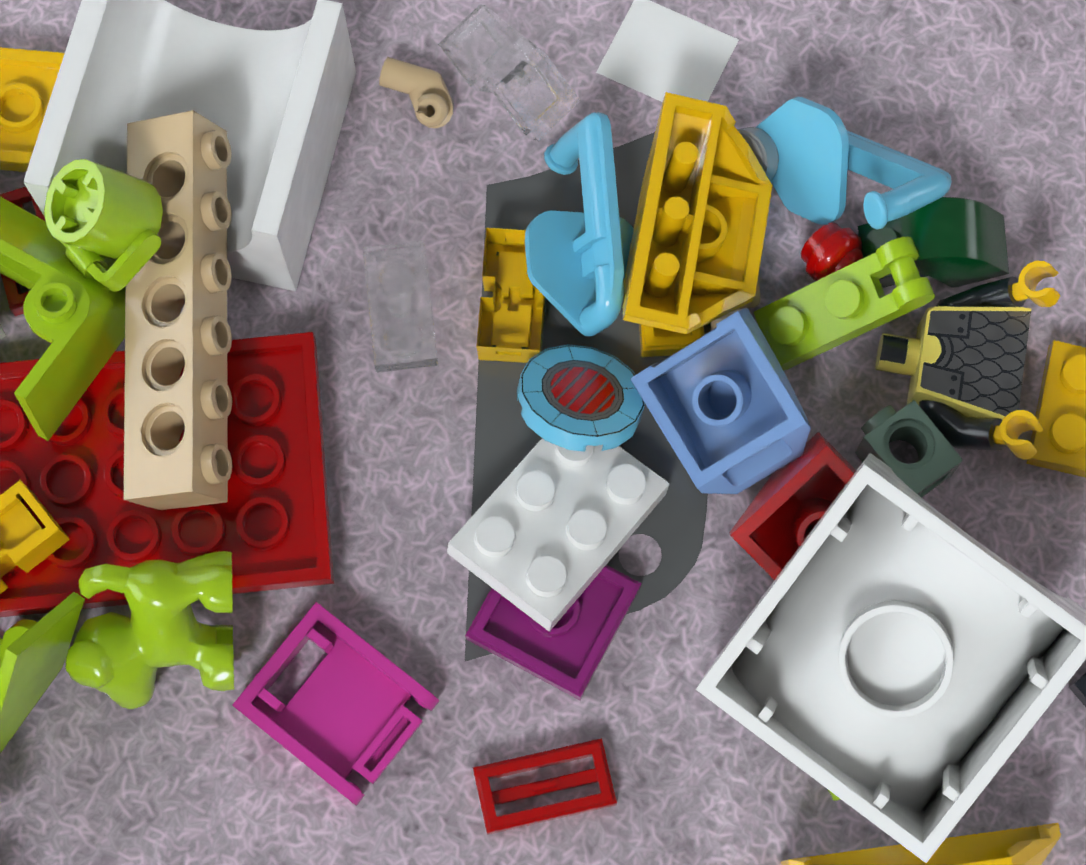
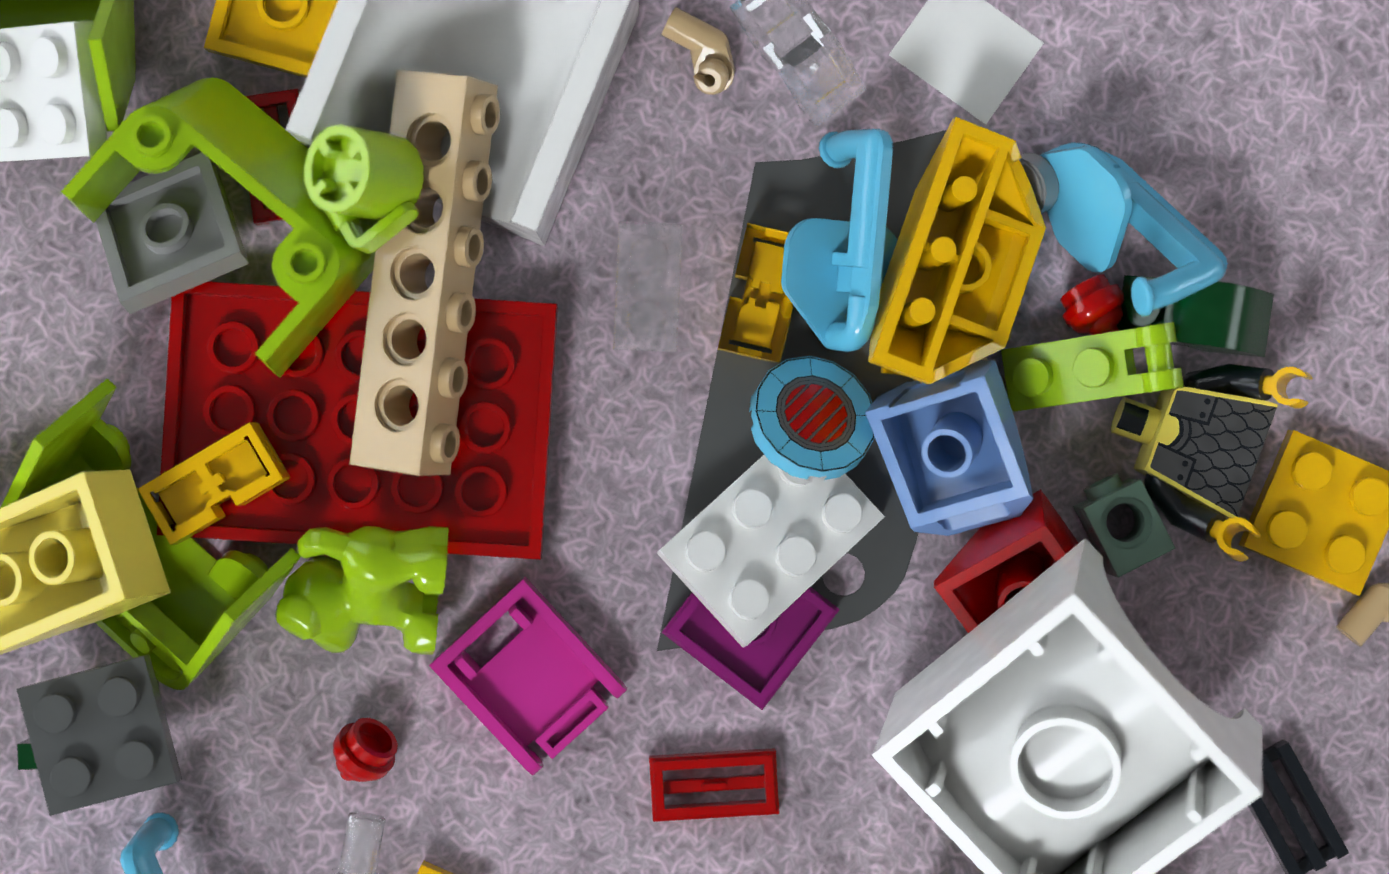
camera: 10 degrees right, 15 degrees up
none -> red plate [333,718,398,782]

